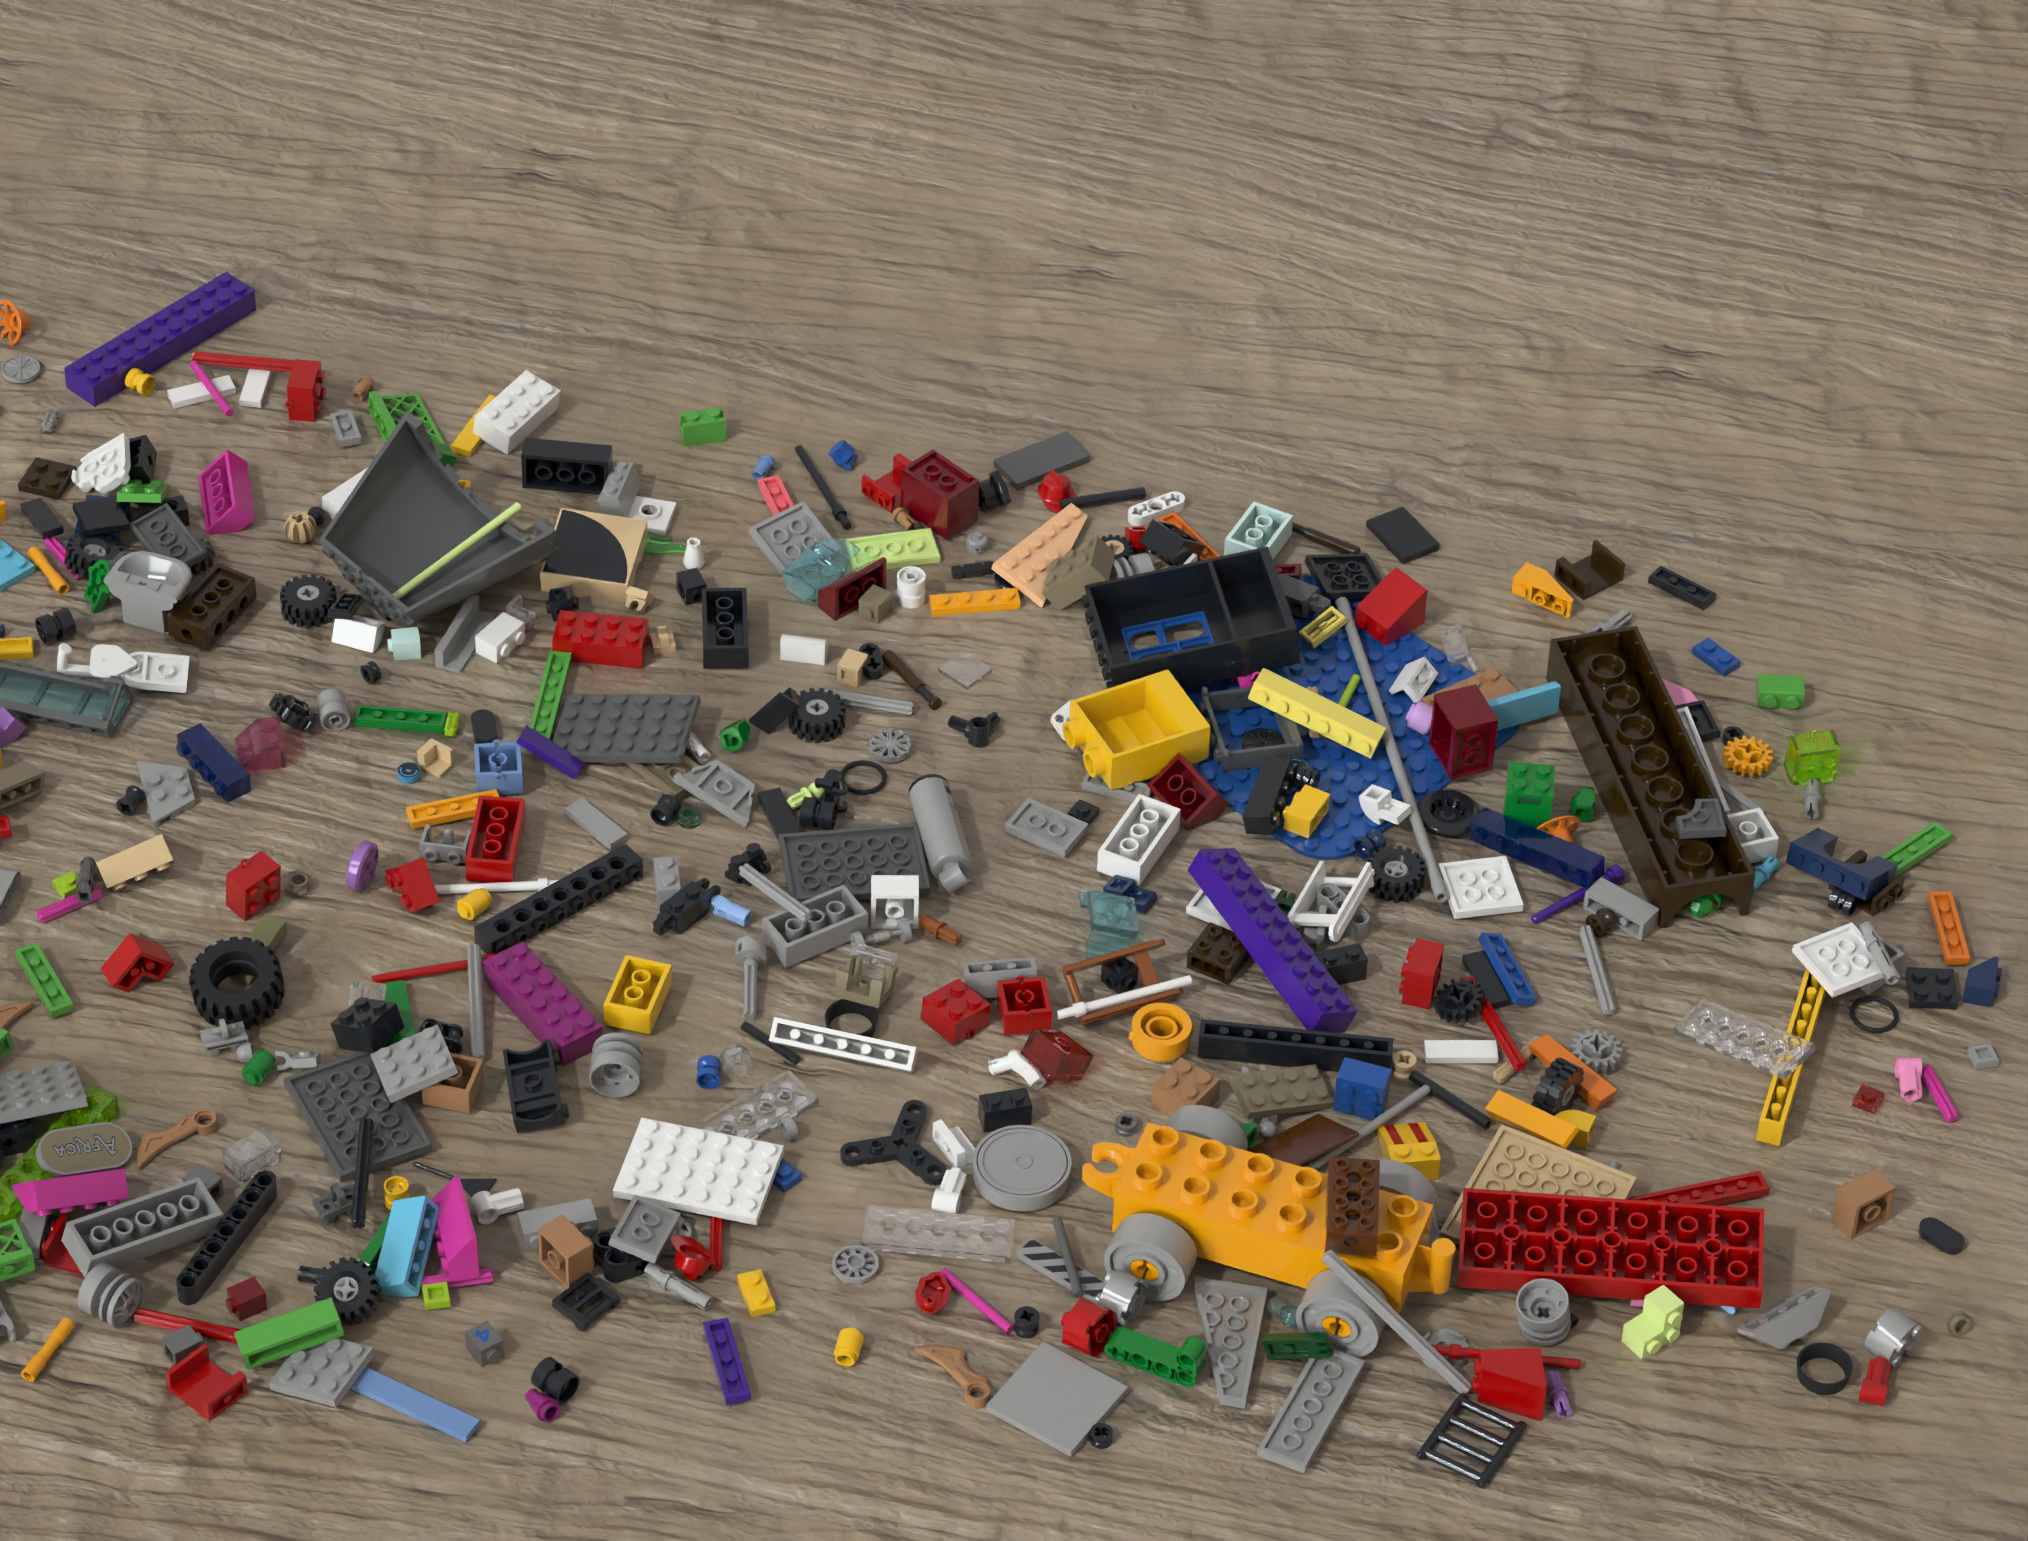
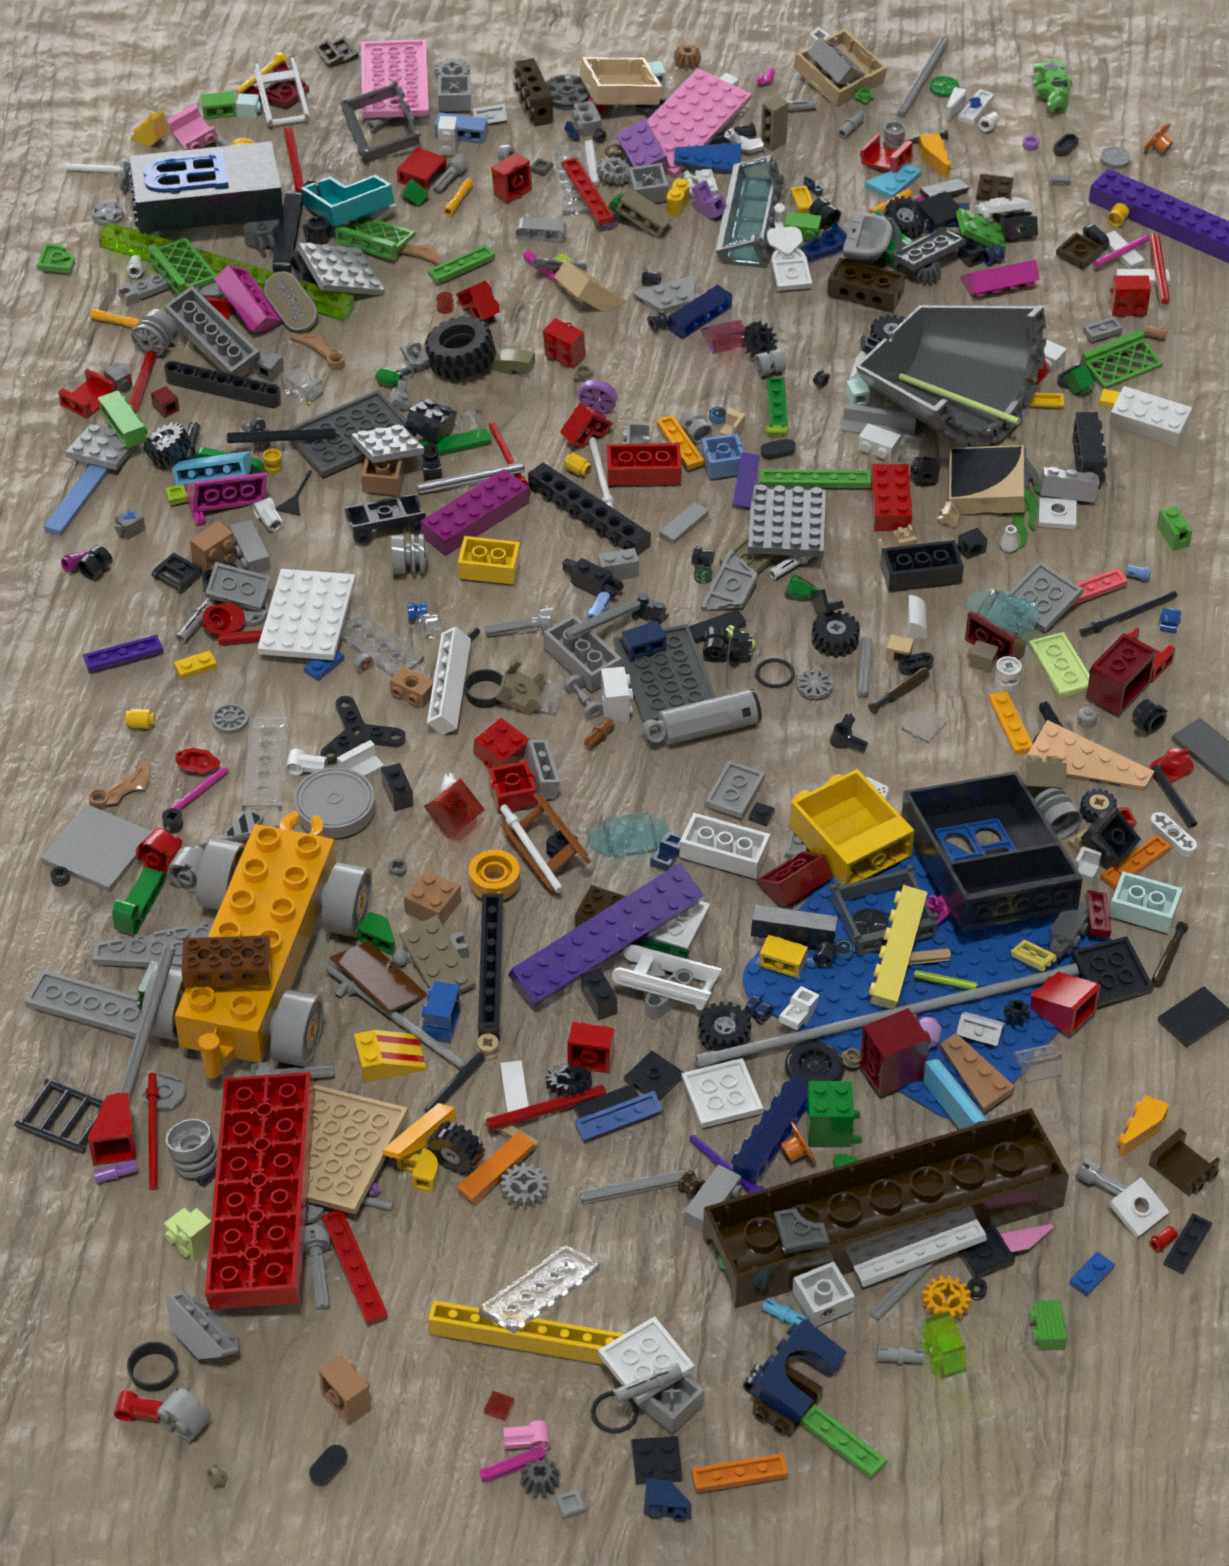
camera: 85 degrees right, 5 degrees up
none -> medium nougat brick [390,666,434,708]
none -> clear red wheel [436,292,454,314]
none -> dark grey gear [520,1457,560,1498]
none -> dark blue brick [622,621,667,660]
none -> black plate [624,1050,684,1101]
none -> black wheel [647,311,668,332]
none -> light grey wheel [679,410,712,444]
none -> bright green brick [784,212,822,242]
none -> clear blue wing [800,223,847,262]
none -> dark tan plate [841,1048,860,1068]
none -> dark blue wheel [983,244,1005,265]
none -> black gear [1003,999,1030,1026]
none -> dark brown plate [1056,232,1104,268]
none -> black beam [1083,224,1110,249]
none -> white piece [1108,1177,1169,1238]
none -> red pin [1149,1226,1178,1251]

